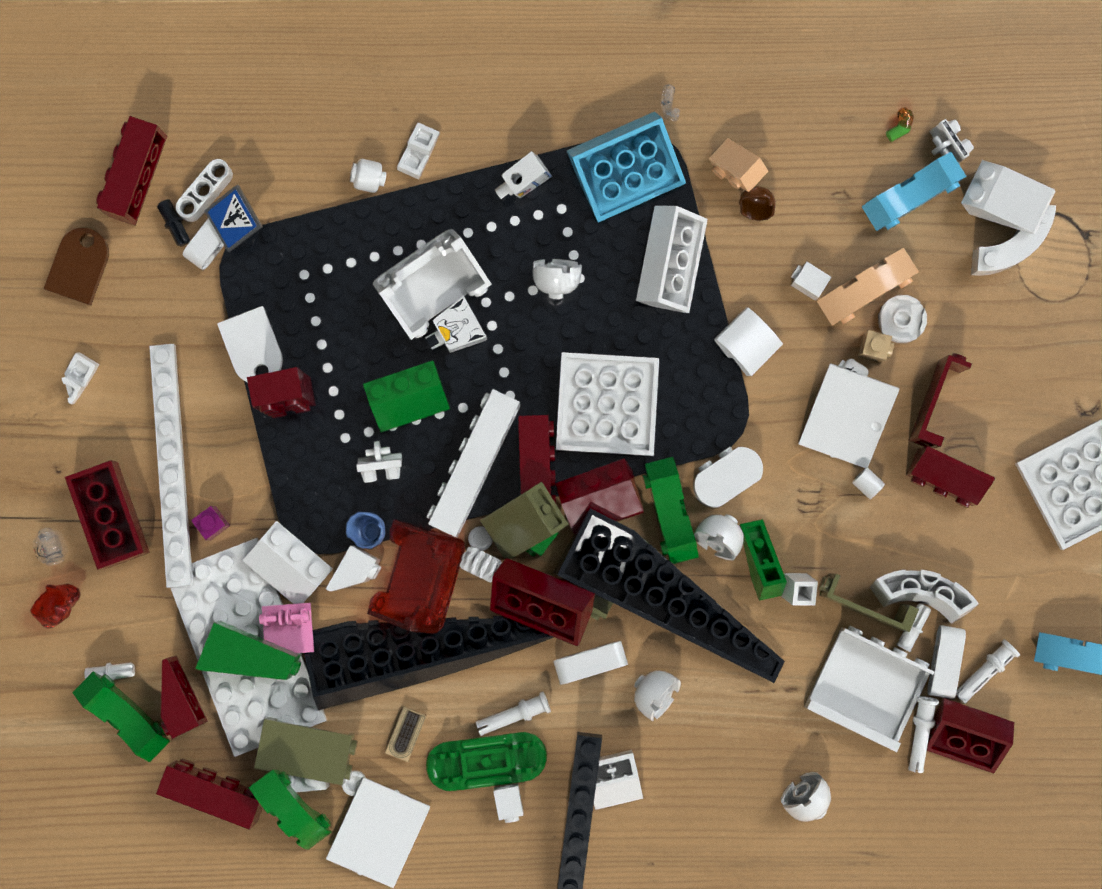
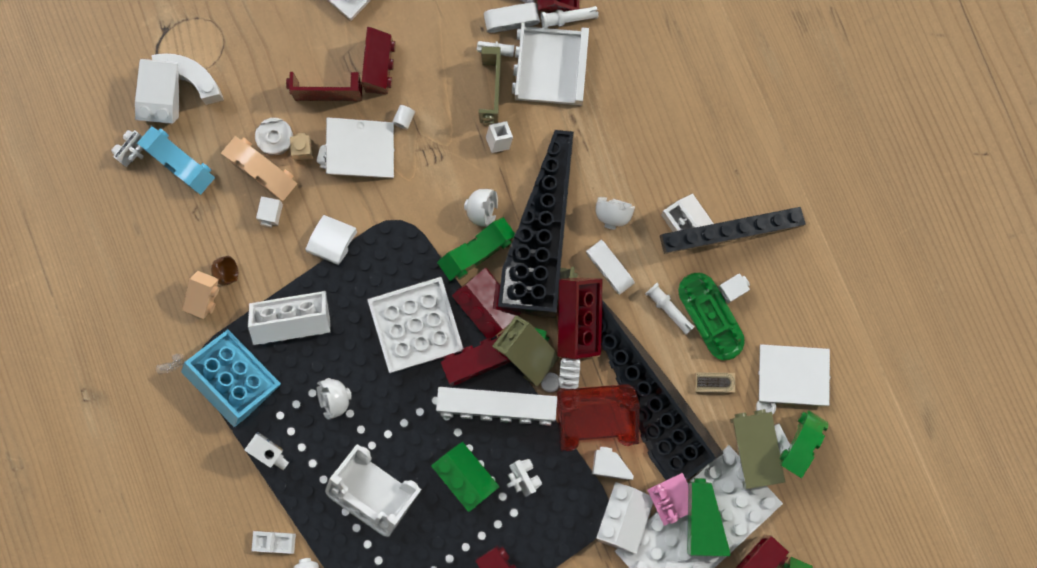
camera: 110 degrees left, 5 degrees down
dark red brick [156,759,263,830] -> none
medium blue hair [346,512,386,549] -> none
white torso [425,296,487,353] -> none
white brick [693,447,763,508] -> none
green slope [740,519,787,601] -> none
white cylinder [781,772,831,822] -> none
white brick [870,569,979,624] -> none
arm [886,107,914,142] -> none

